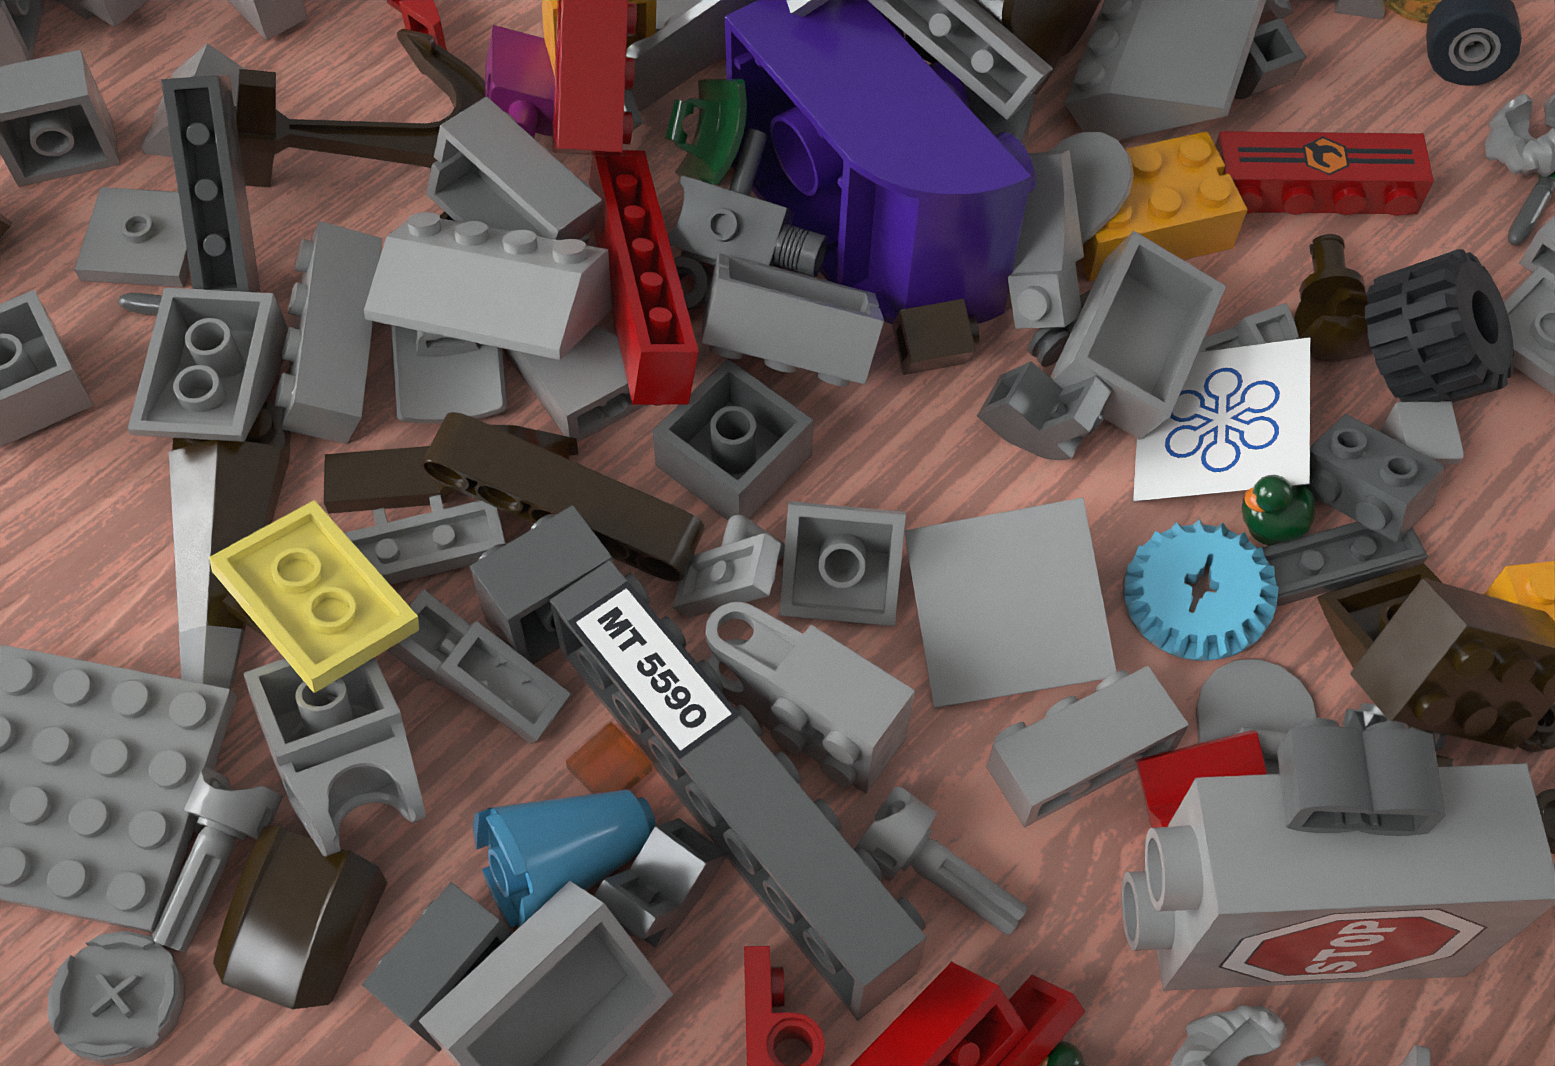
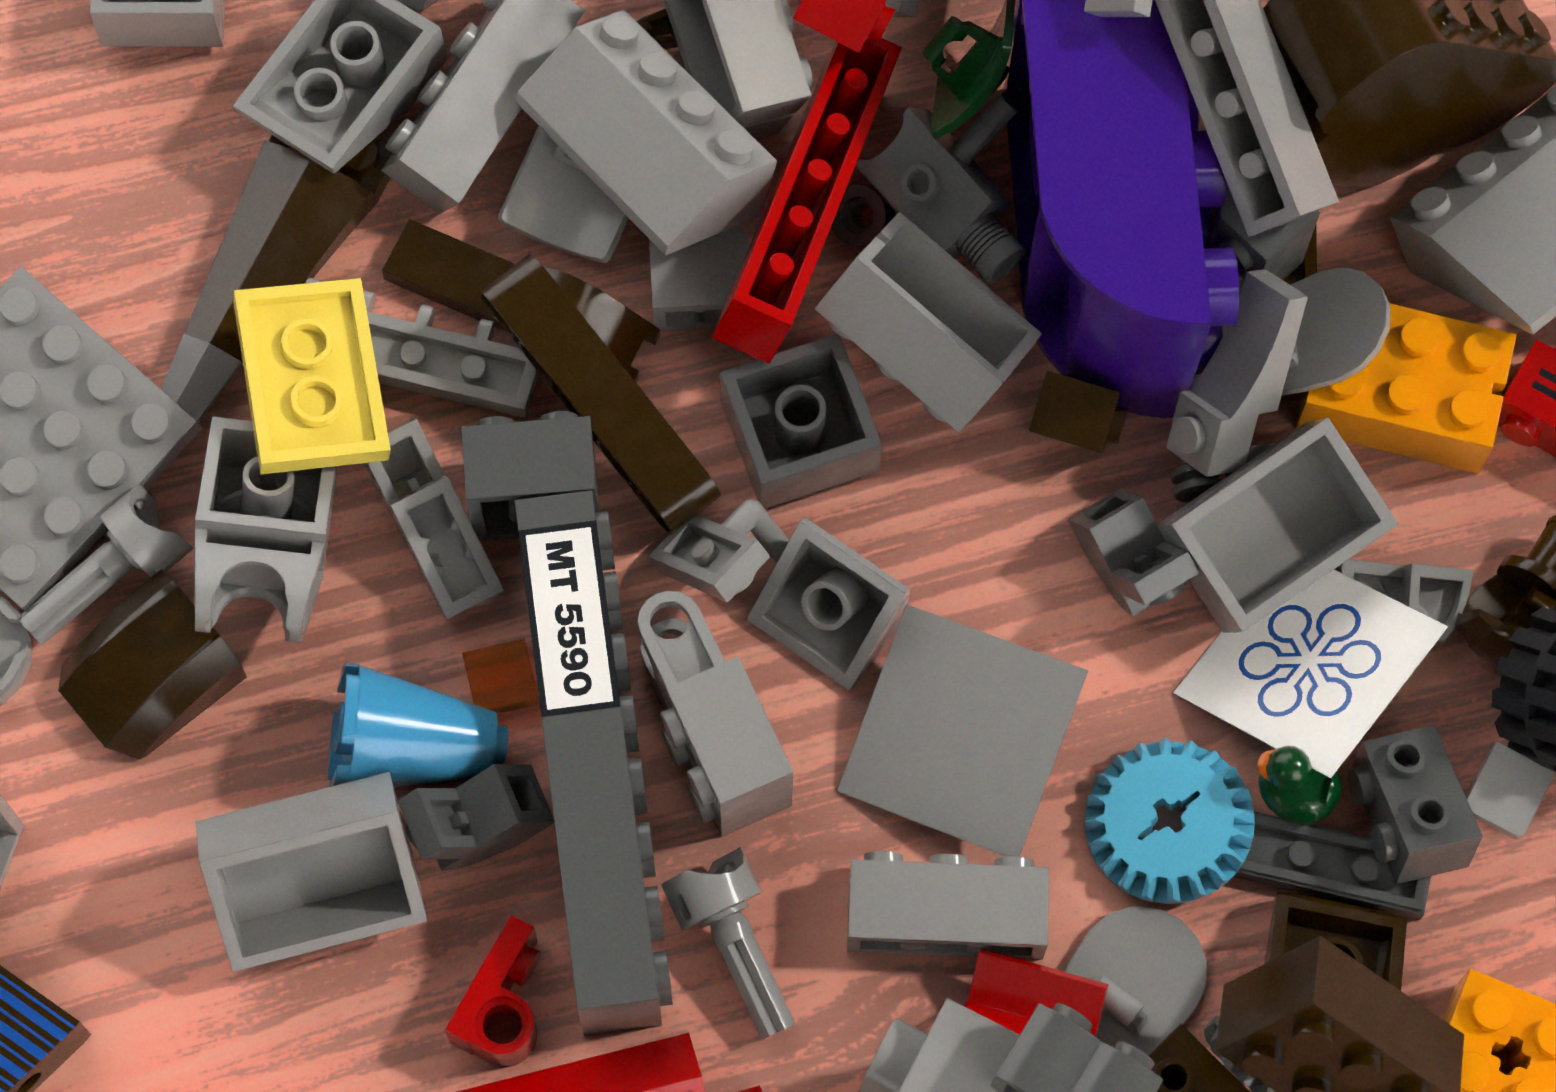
camera: 30 degrees right, 10 degrees up
dark grey brick [361,882,513,1052] -> none

